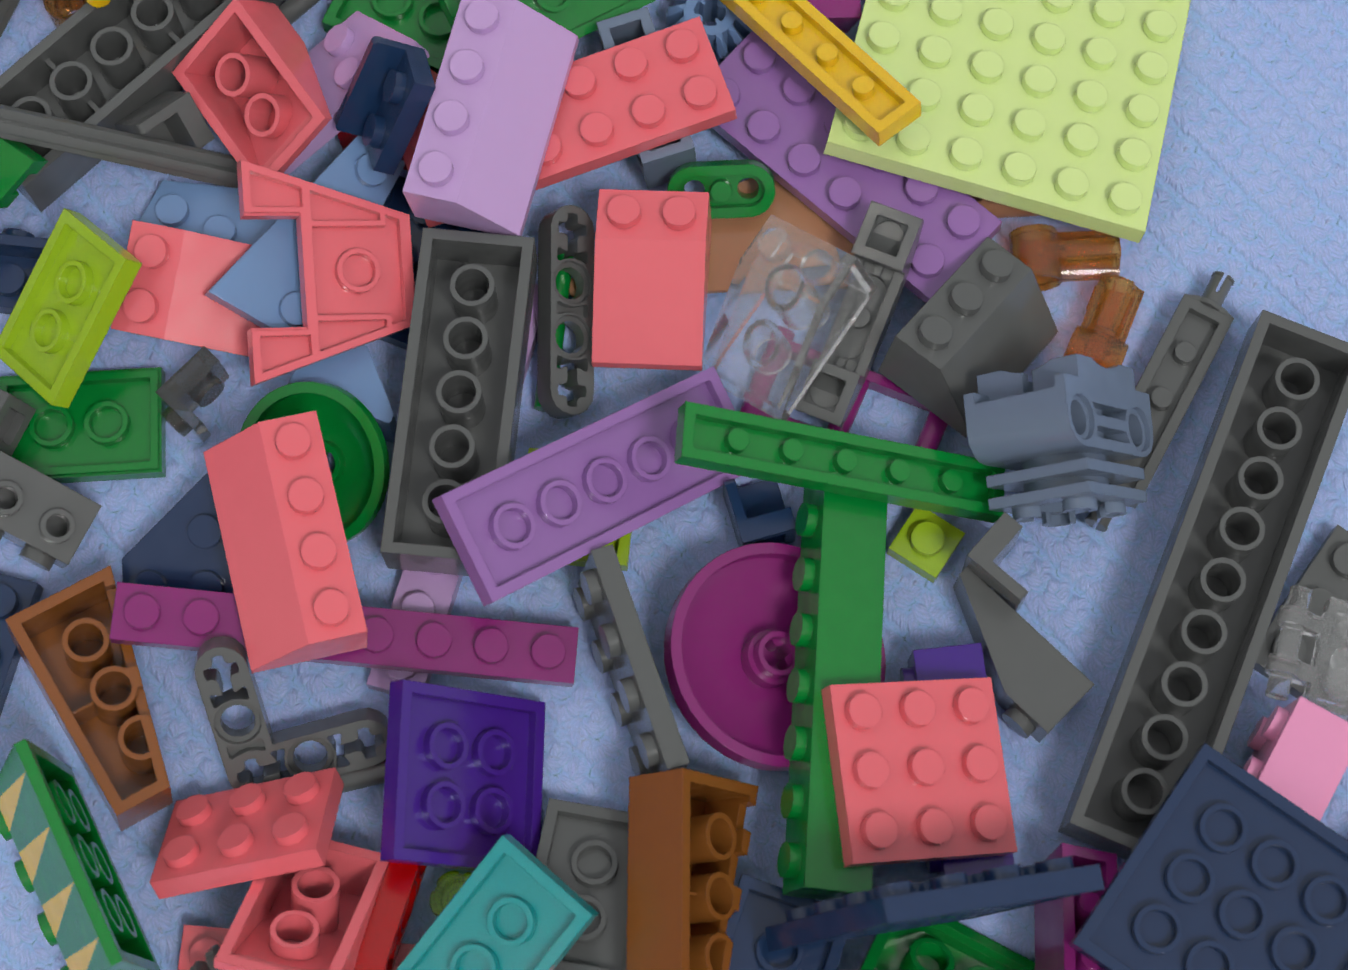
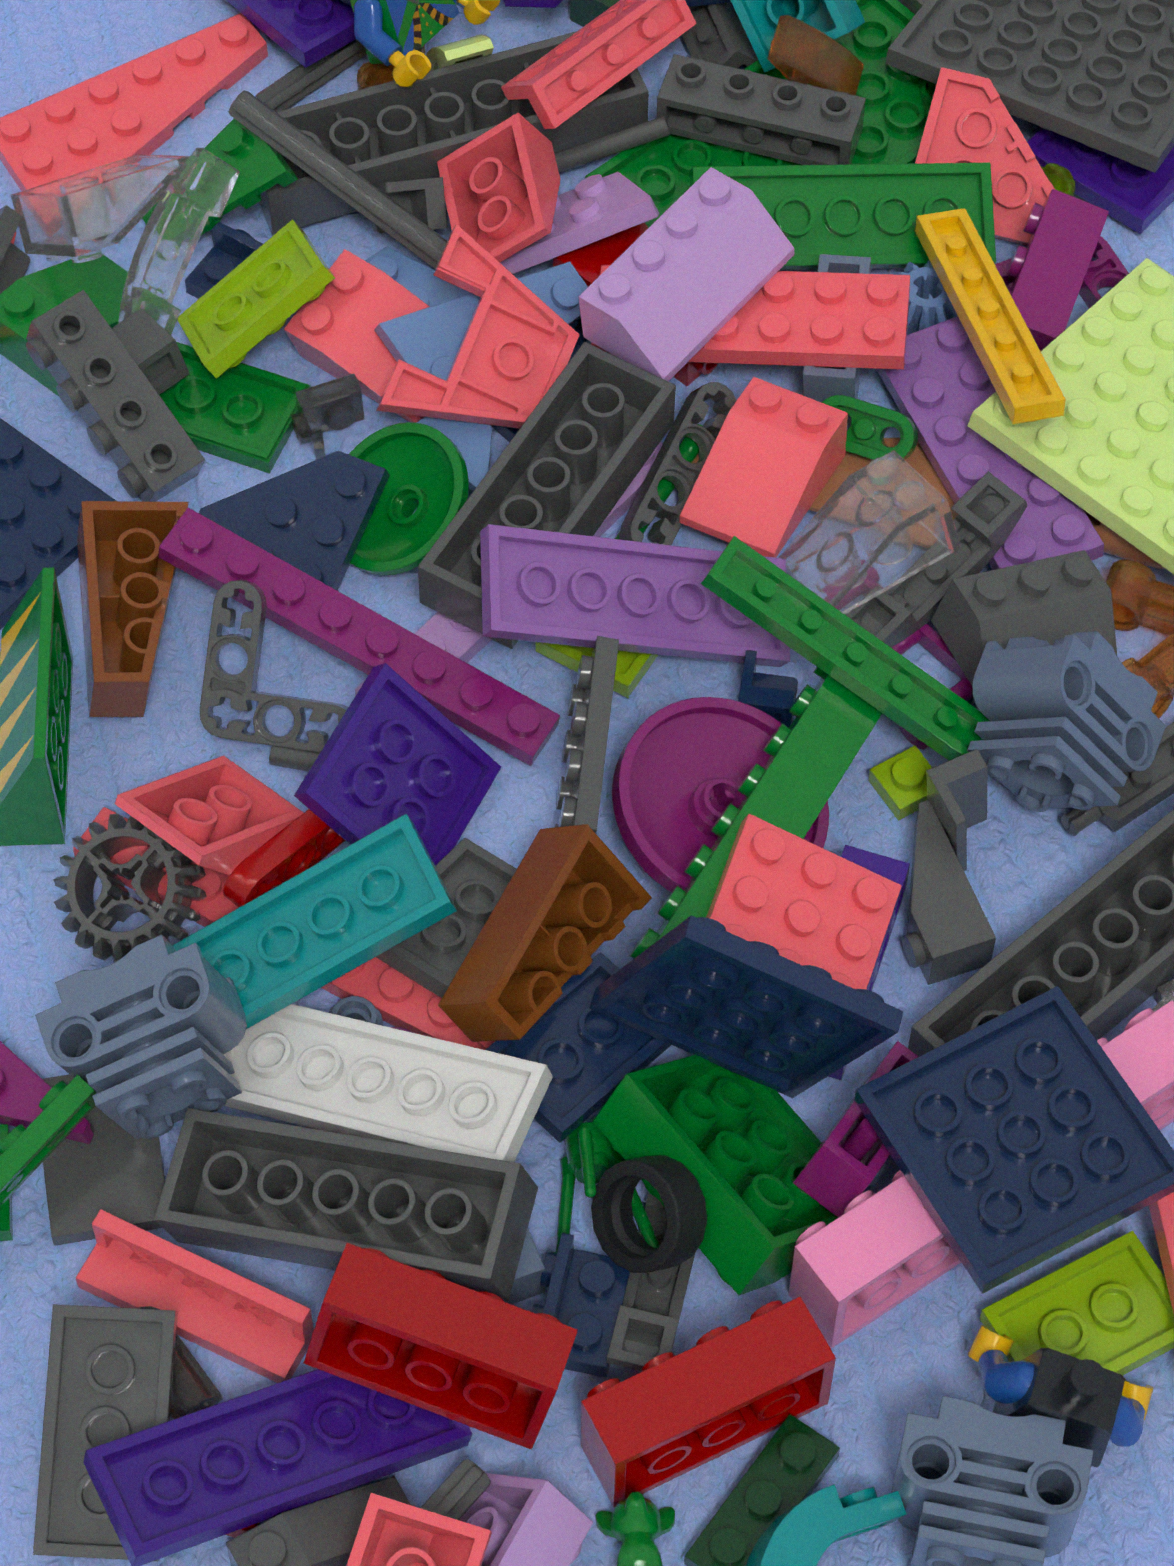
camera: 25 degrees right, 15 degrees down
coral plate [149,767,344,899] -> none
coral slope [203,410,368,674] -> none
dark blue bracket [334,36,436,175] -> none

